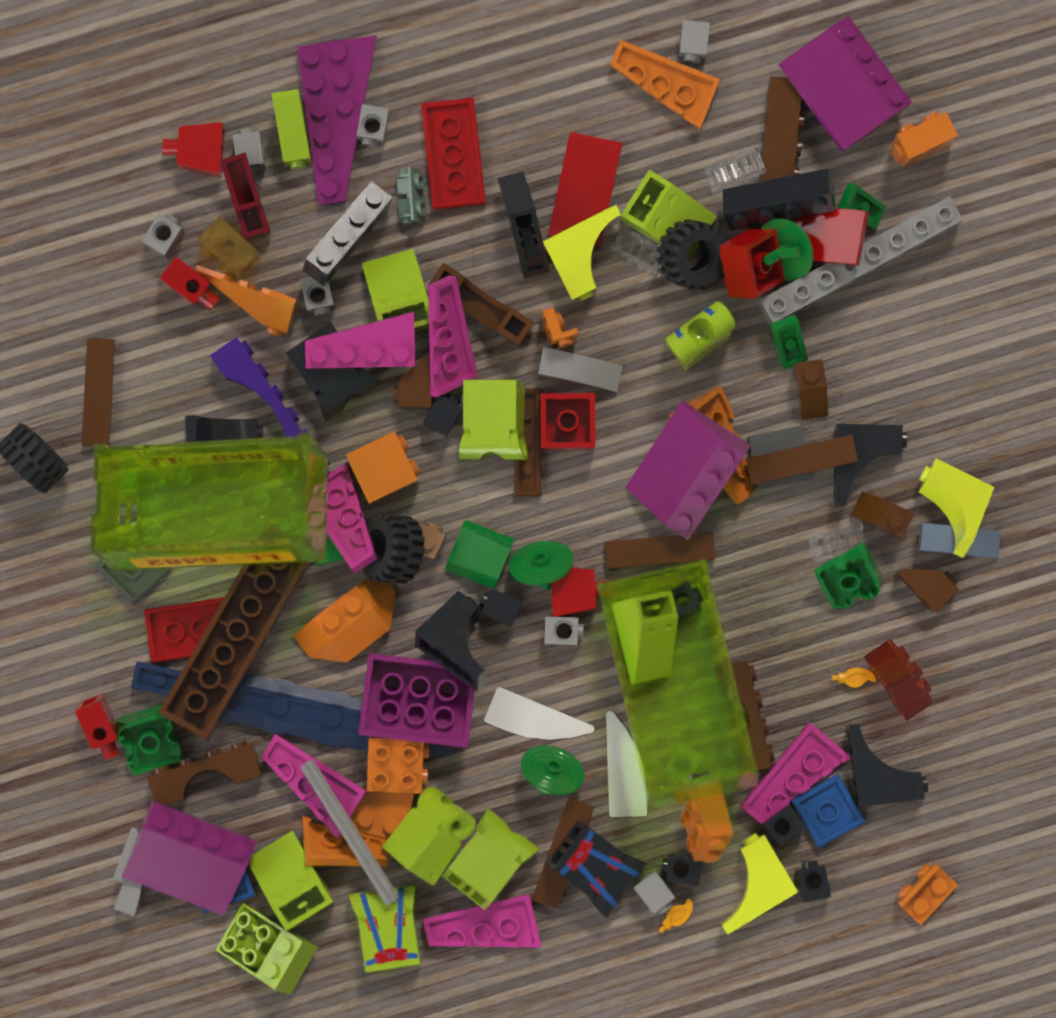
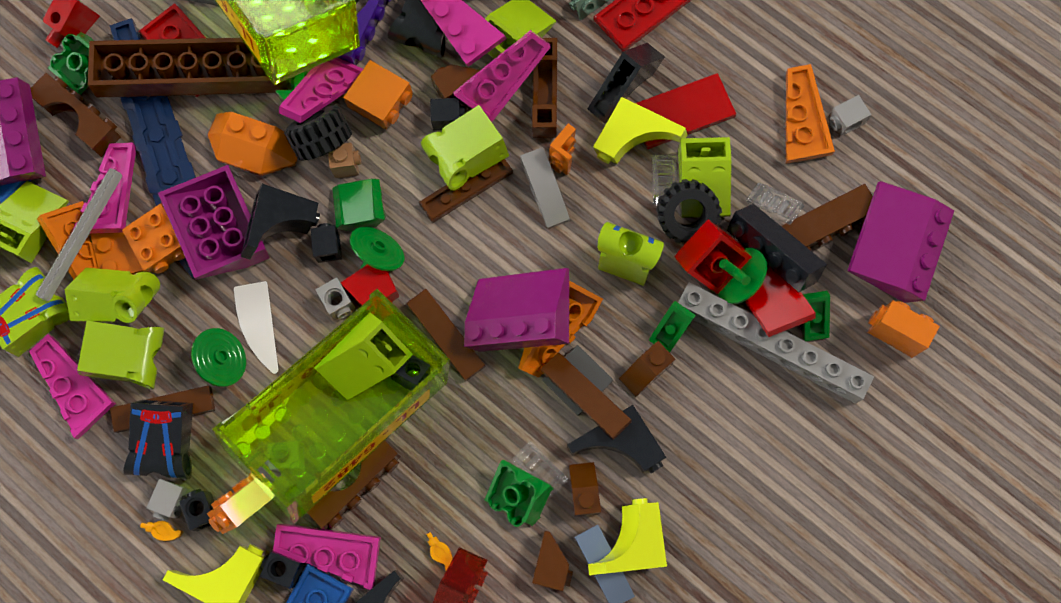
camera: 60 degrees right, 10 degrees down
red brick [540,393,596,451] -> none

